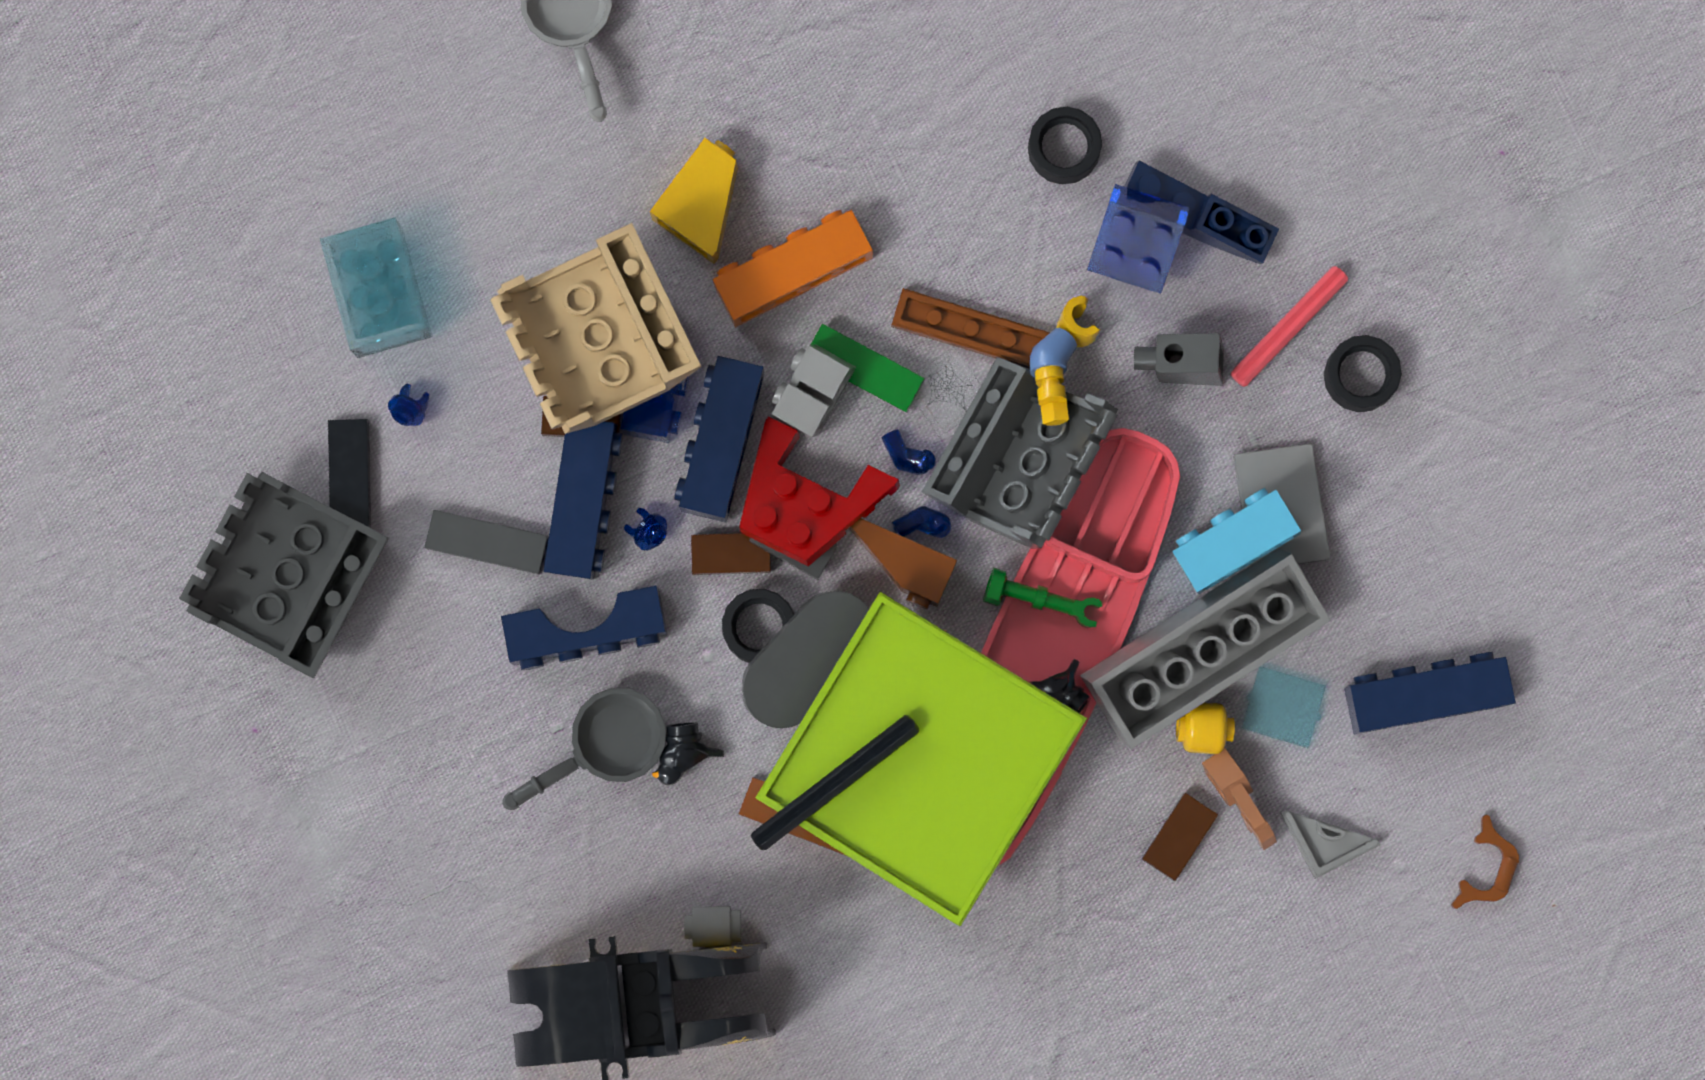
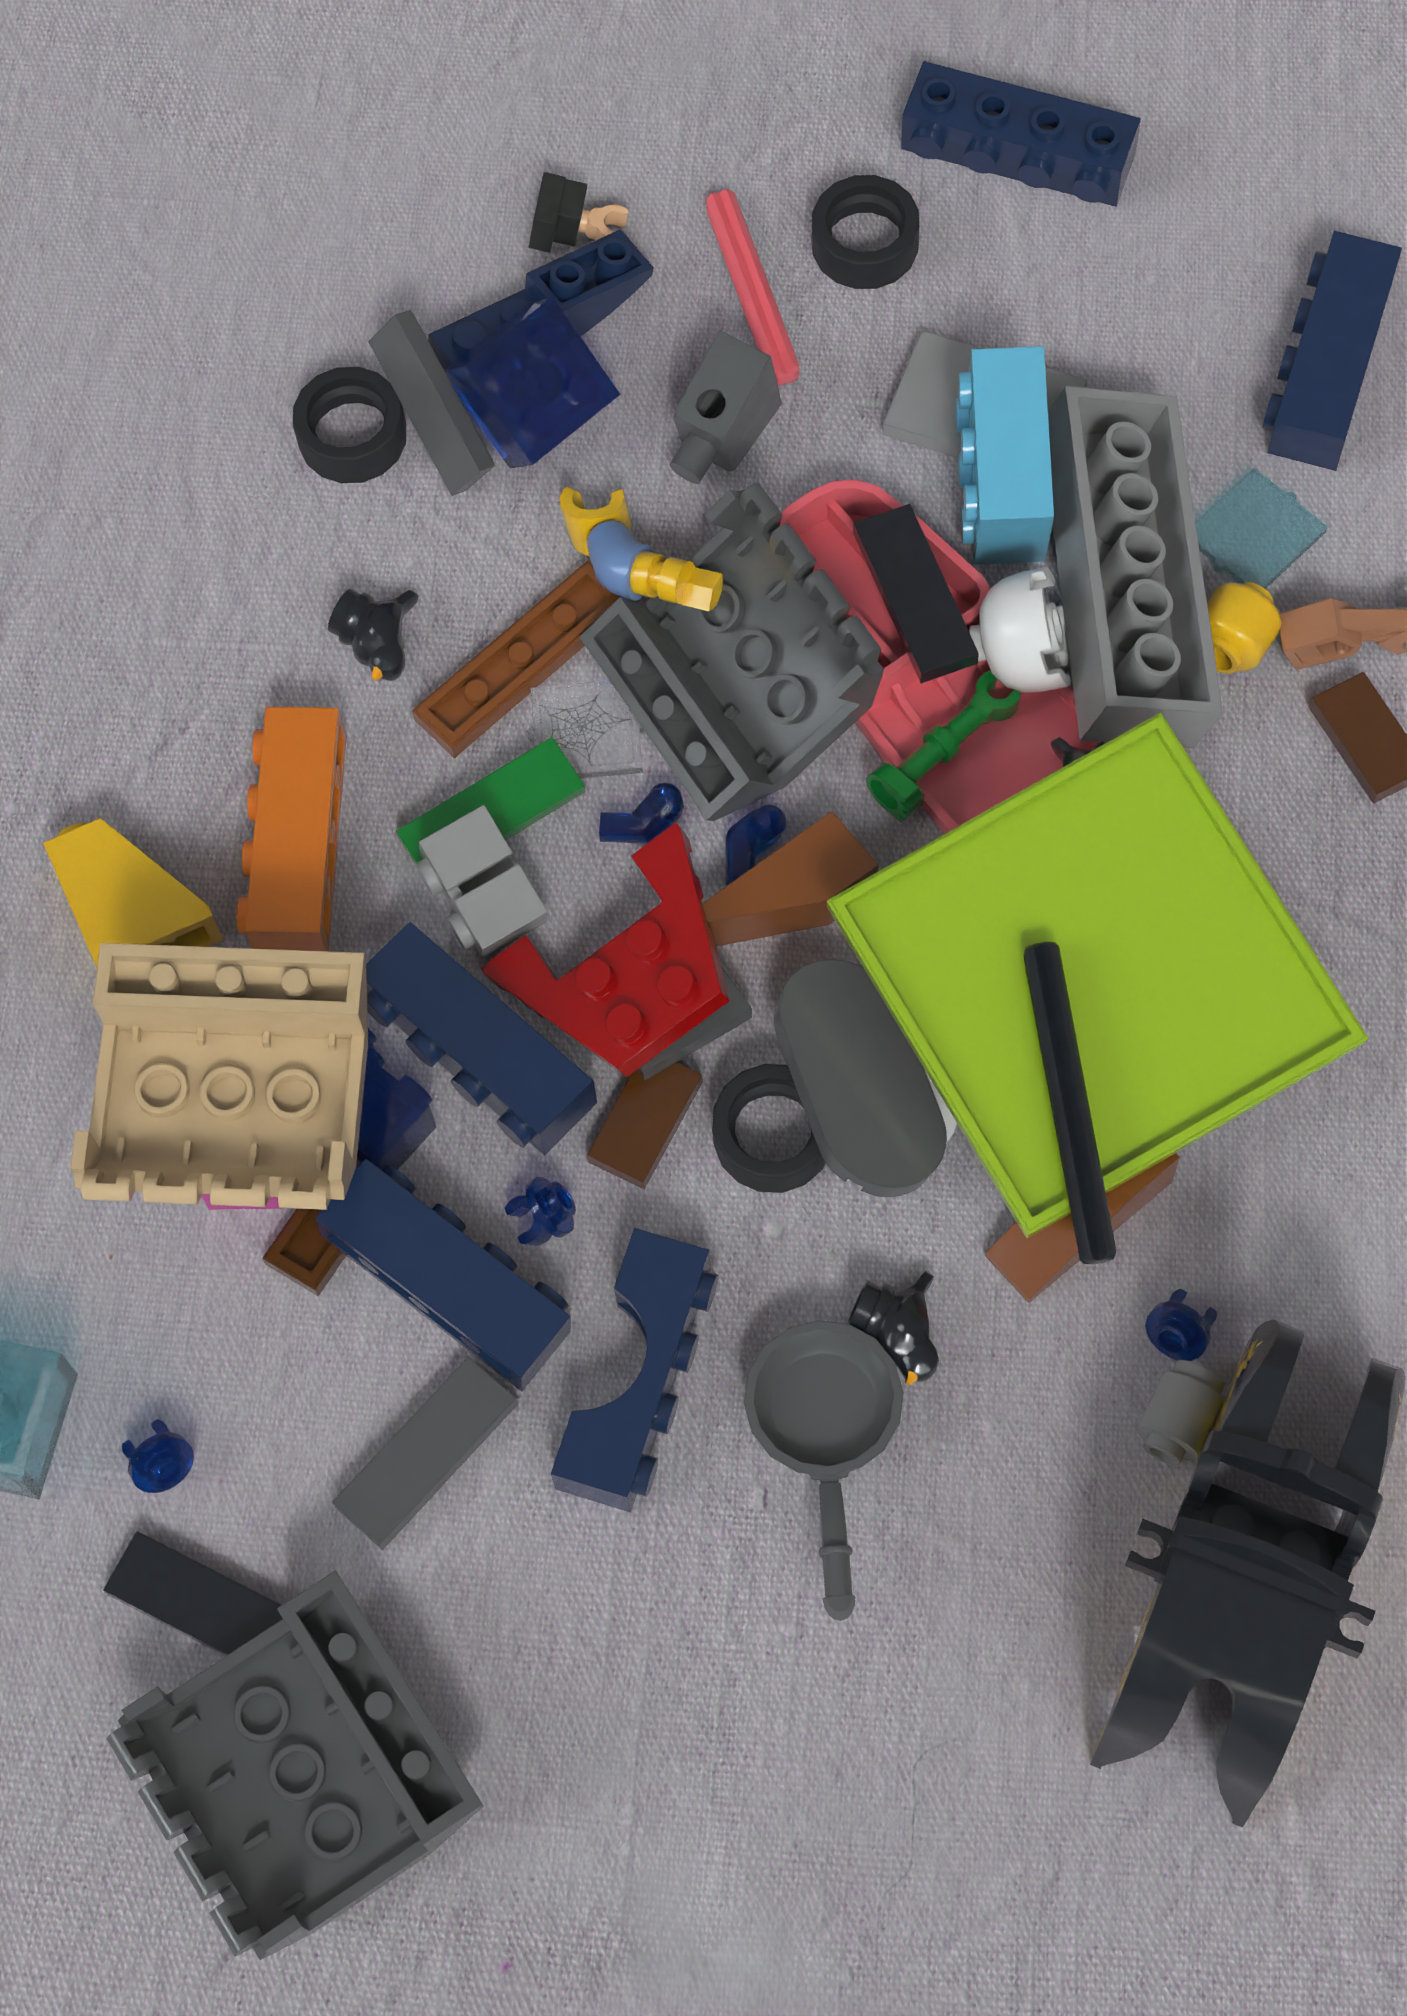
camera: 60 degrees left, 15 degrees down
none -> black animal [328,589,418,681]
none -> dark grey tile [368,310,495,496]
none -> pearl dark grey piece [528,172,629,253]
none -> black tile [853,504,979,684]
none -> dark blue brick [901,61,1141,207]
none -> white cylinder [970,567,1072,692]
none -> clear blue plate [1145,1289,1217,1361]

